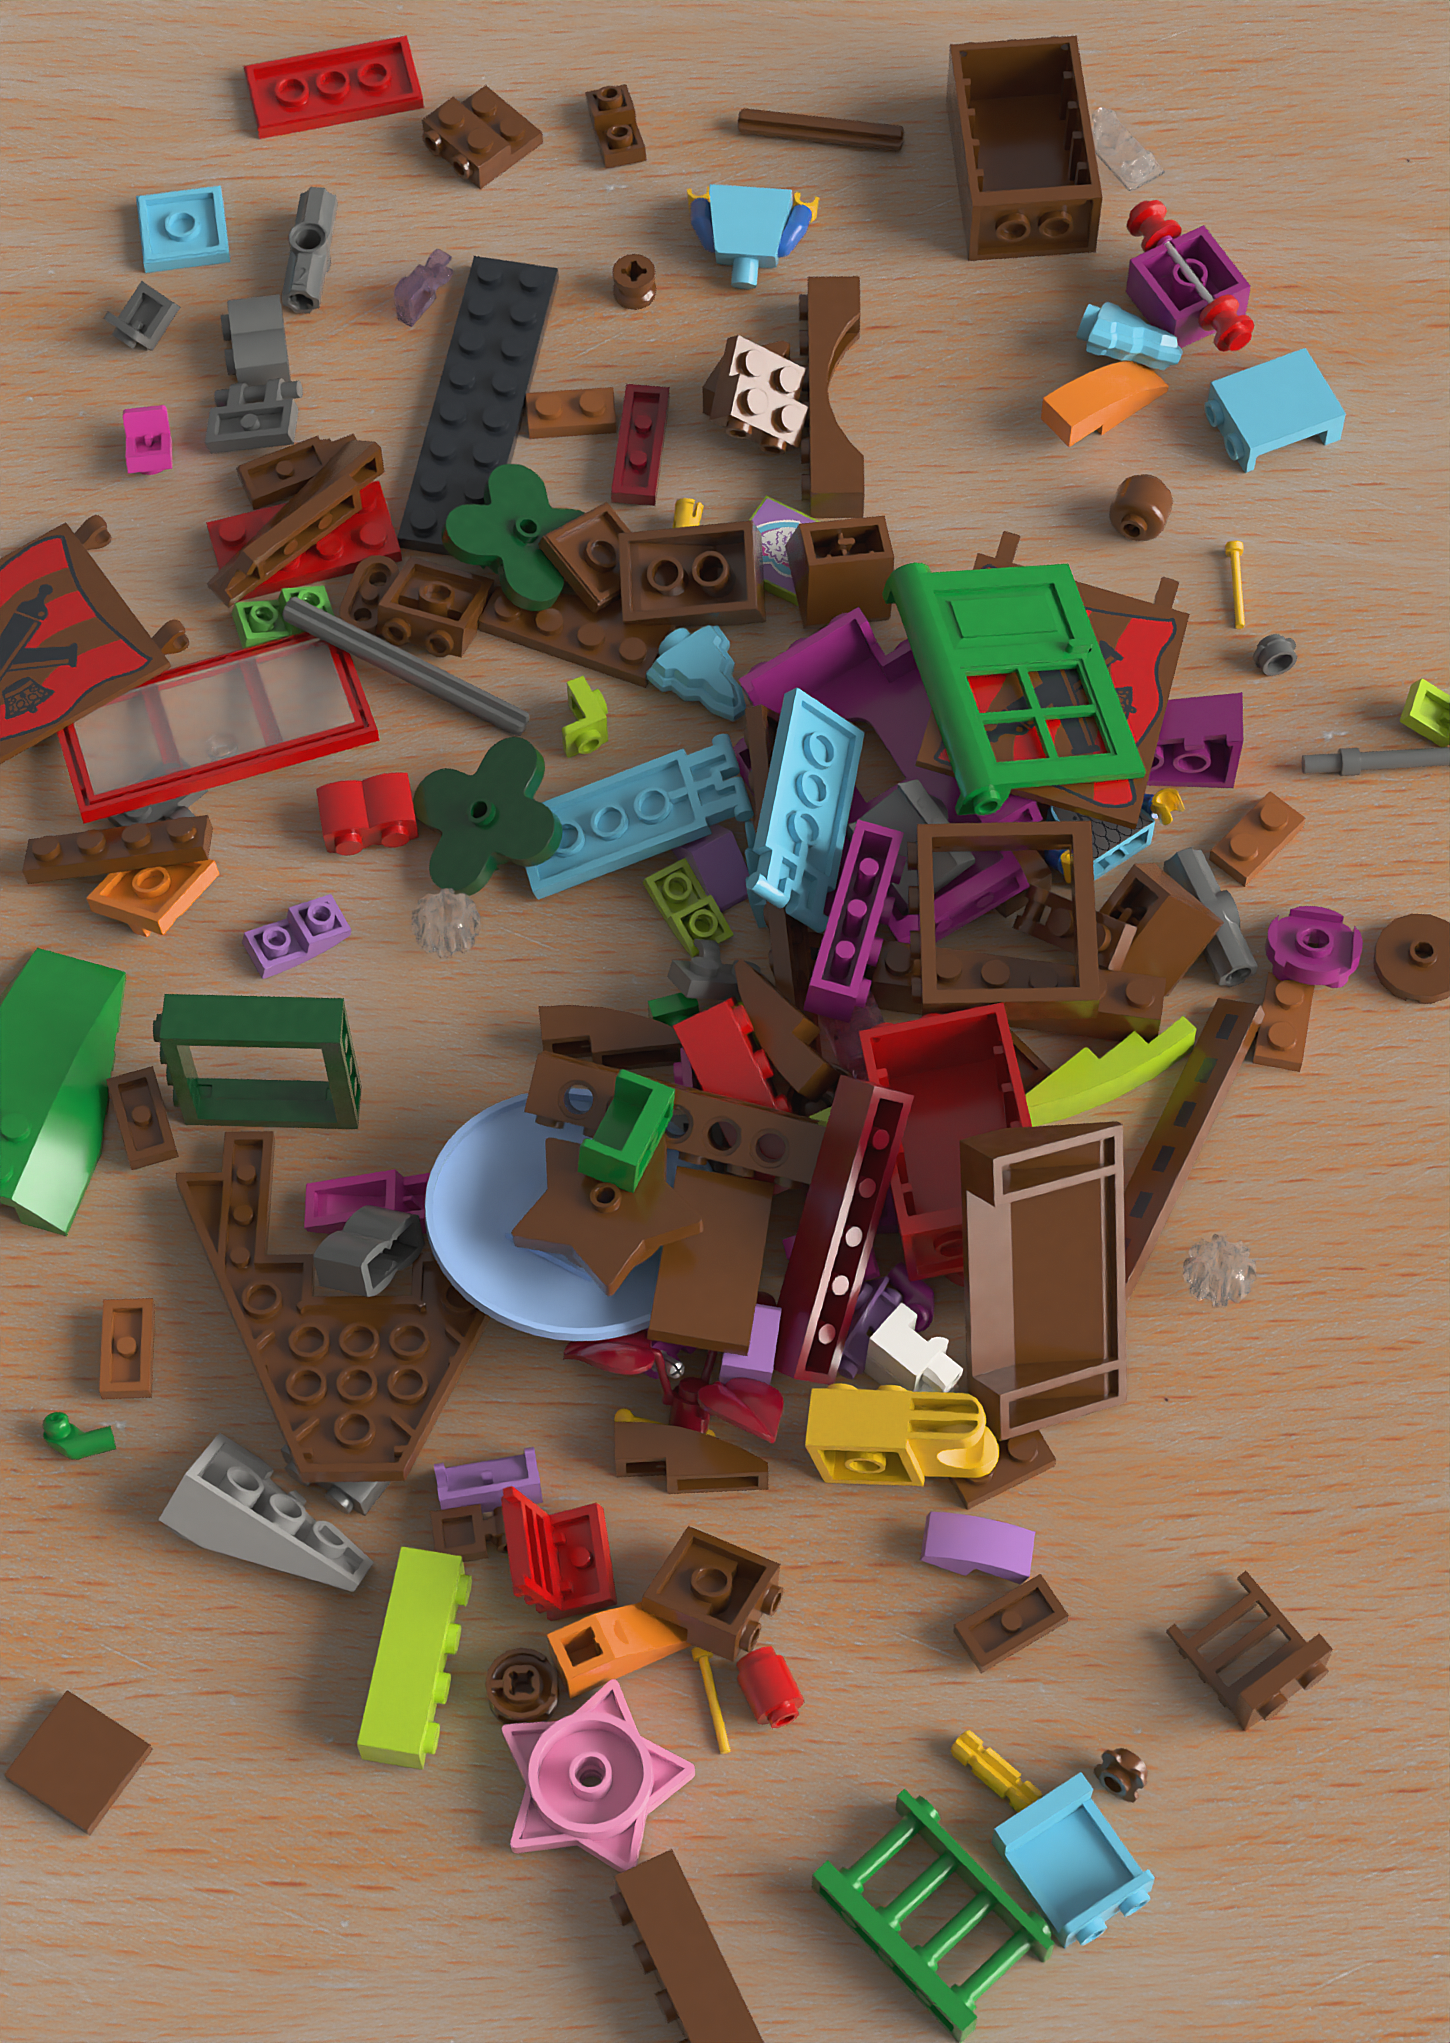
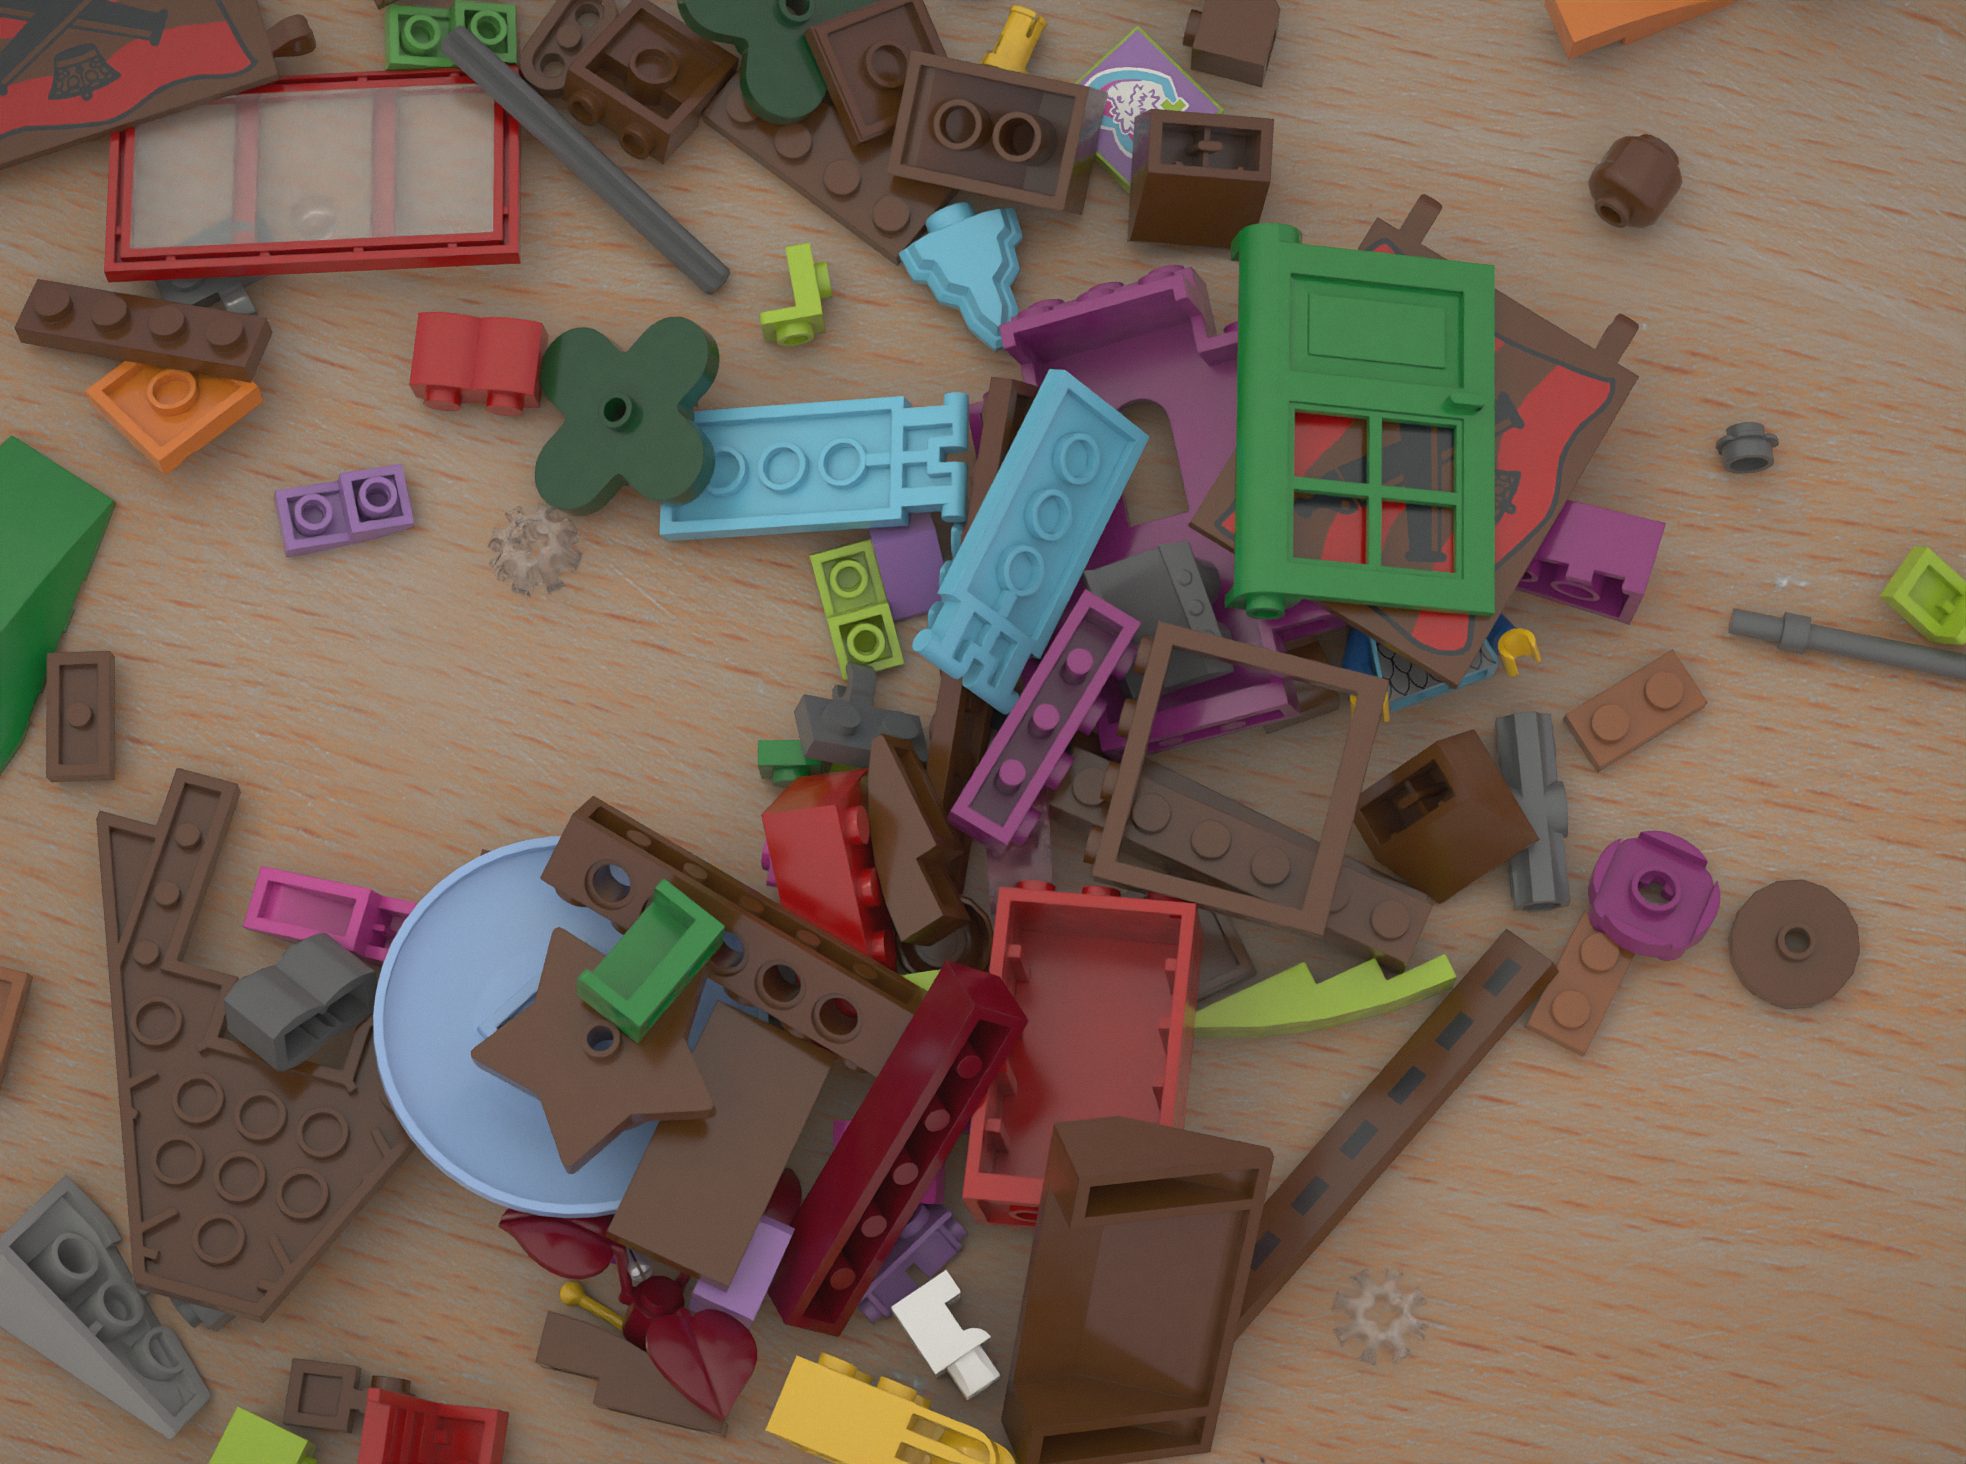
camera: 20 degrees right, 15 degrees up
dark green window [153,994,362,1130] -> none
medium lavender hinge [434,1447,543,1513] -> none
reddish brown slope [538,1005,683,1070] -> none
magenta arm [887,1261,934,1332] -> none
reddish brown plate [1012,884,1137,971] -> none
medium azure panel [1204,348,1346,473] -> none
yellow piece [1225,540,1245,629] -> none

